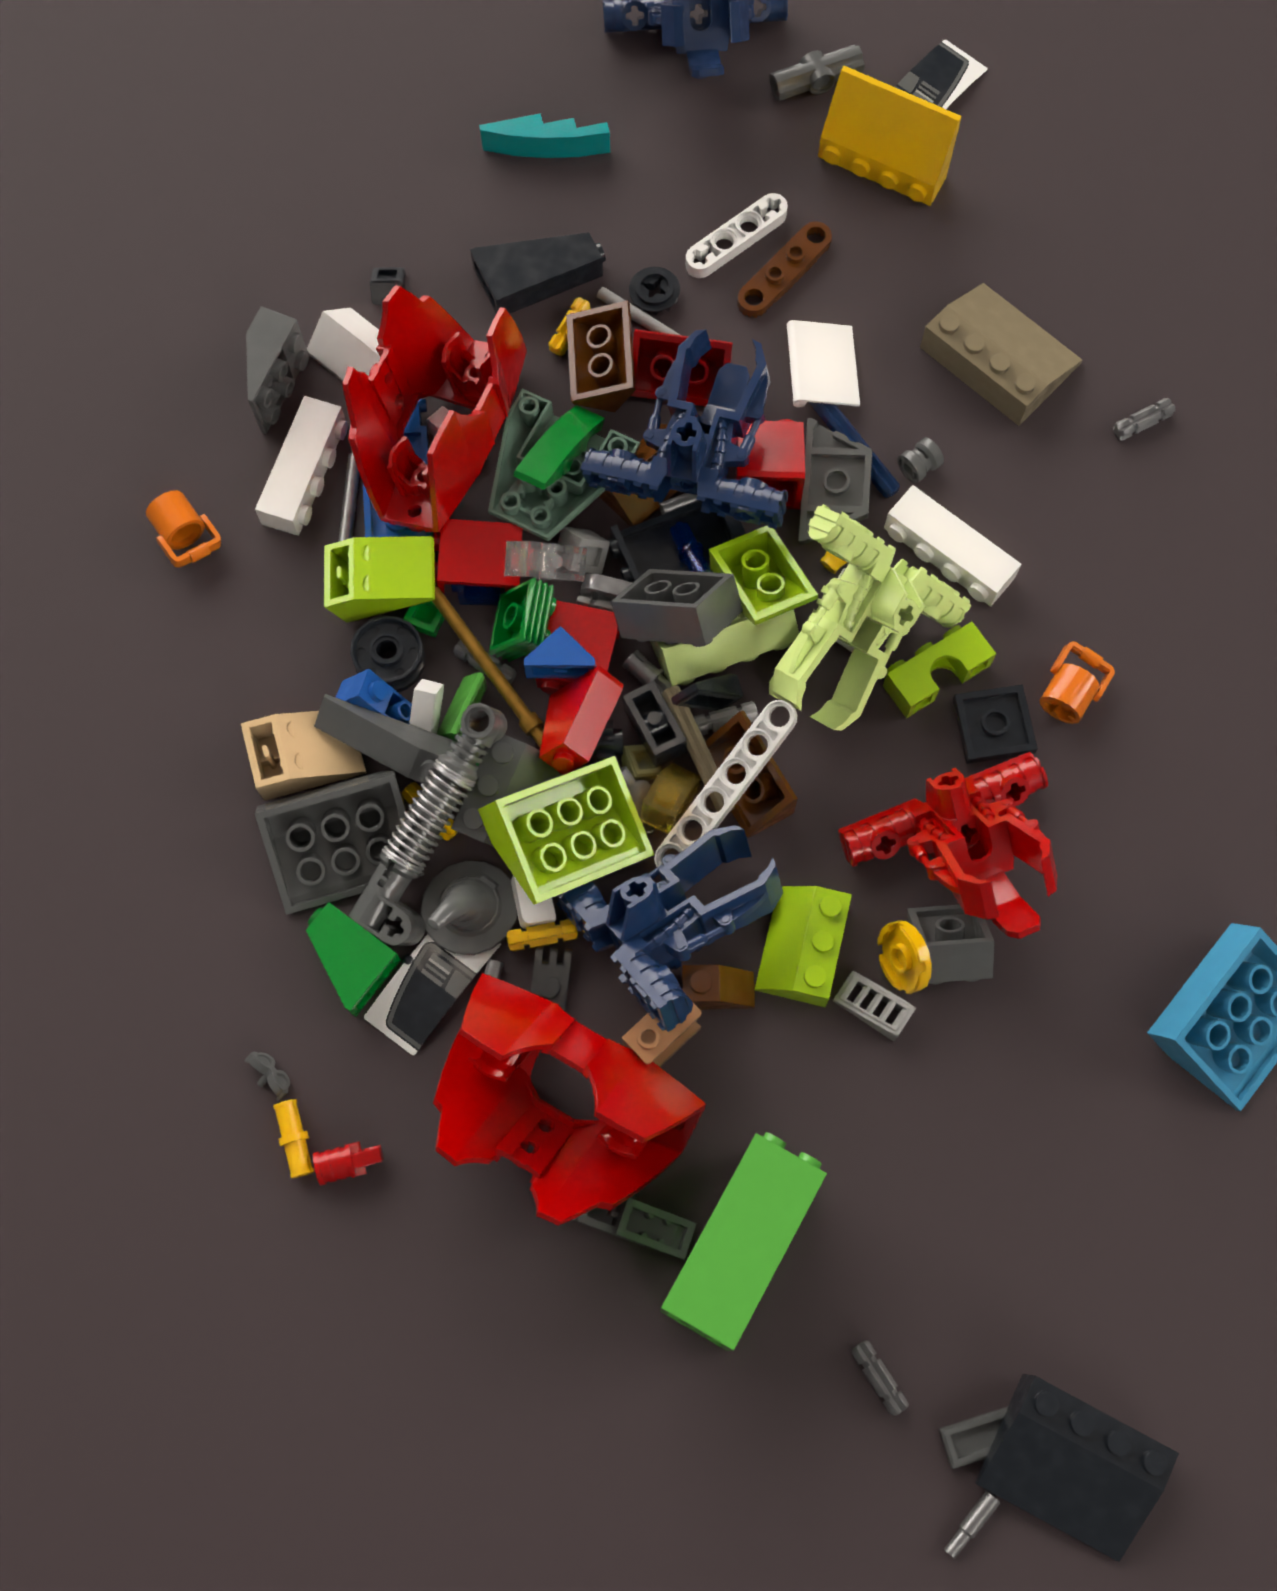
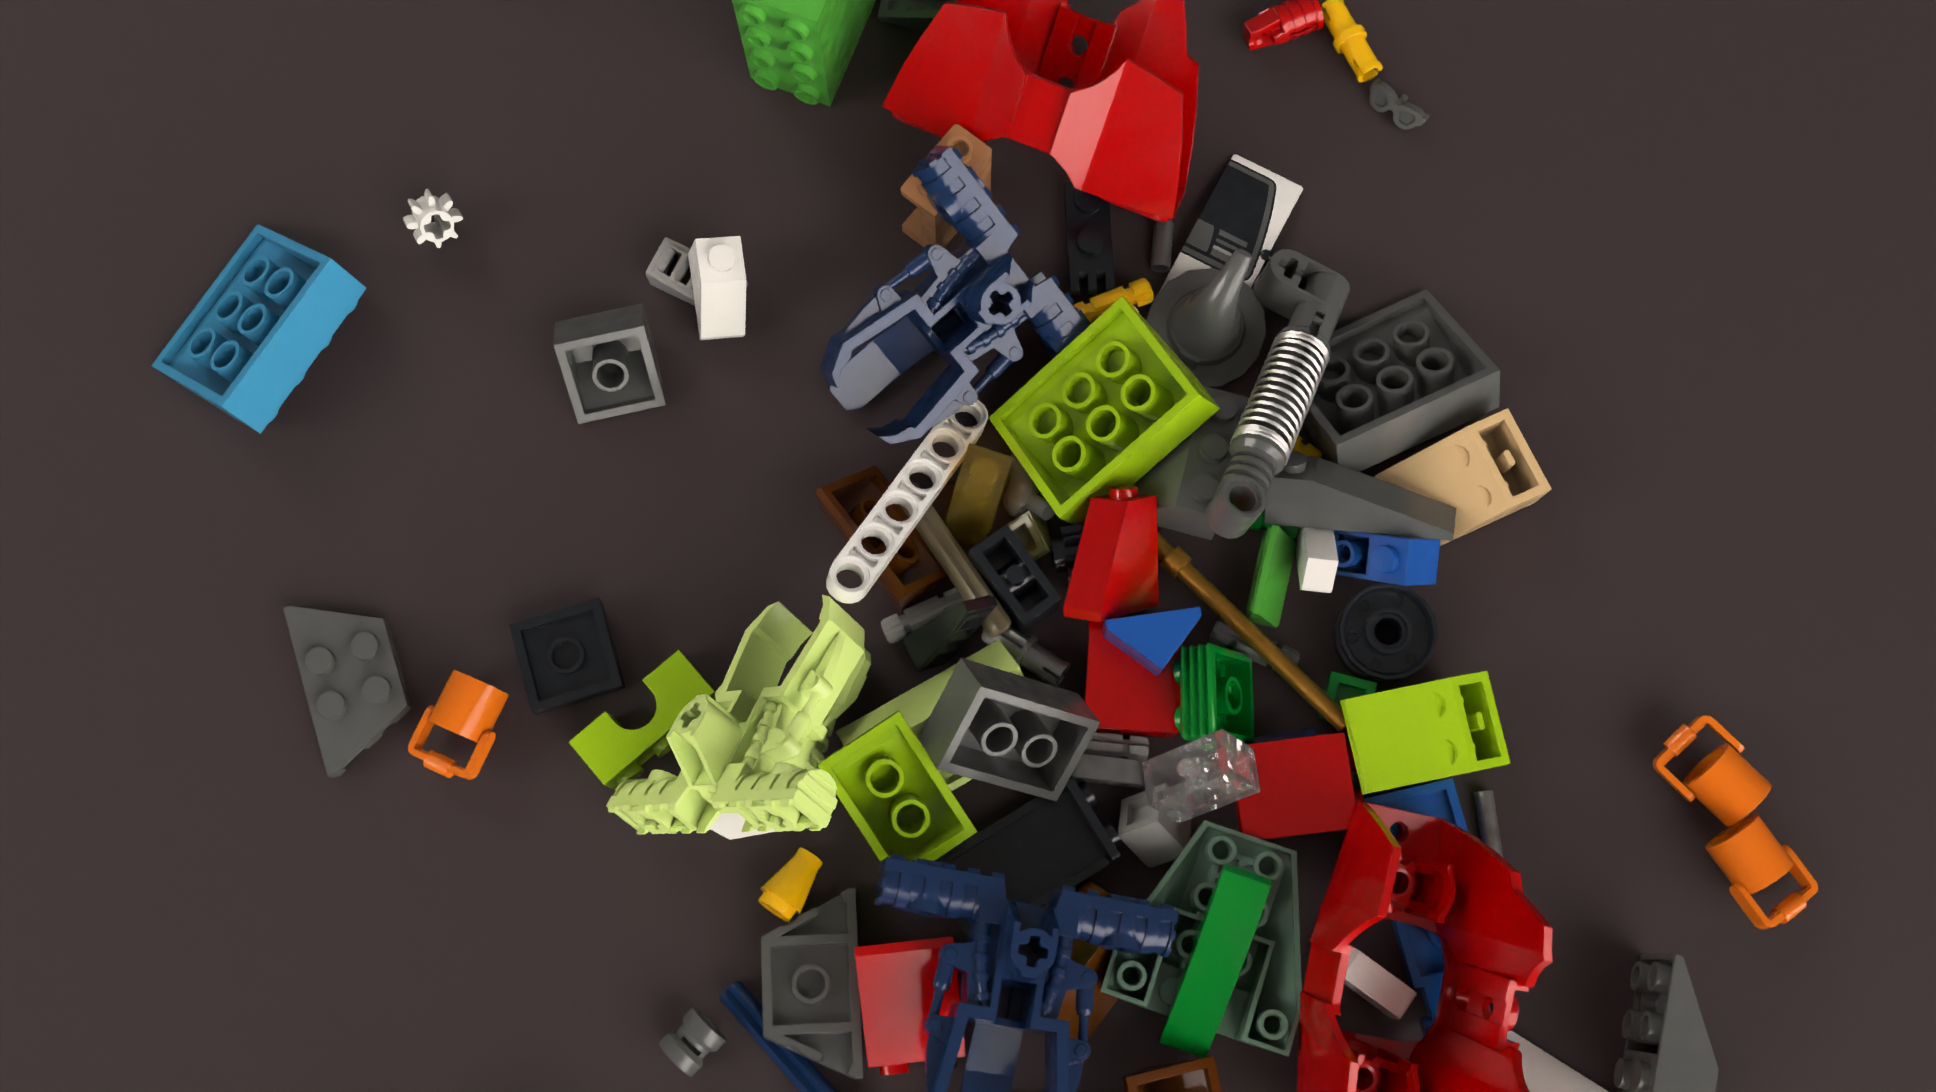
camera: 170 degrees right, 5 degrees up
white brick [255,396,348,536] -> none
green slope [306,902,401,1017] -> none
clear blue axle [670,521,713,573] -> none
reddish brown slope [681,965,755,1010] -> none
lime slope [754,886,852,1007] -> none
red piece [838,752,1058,939] -> none
yellow tile [877,920,932,994] -> none
white brick [884,485,1021,607] -> none
none -> dark grey wing [283,606,412,778]
none -> white gear [403,189,463,248]
none -> white slope [688,236,746,340]
none -> orange piece [1705,814,1818,930]

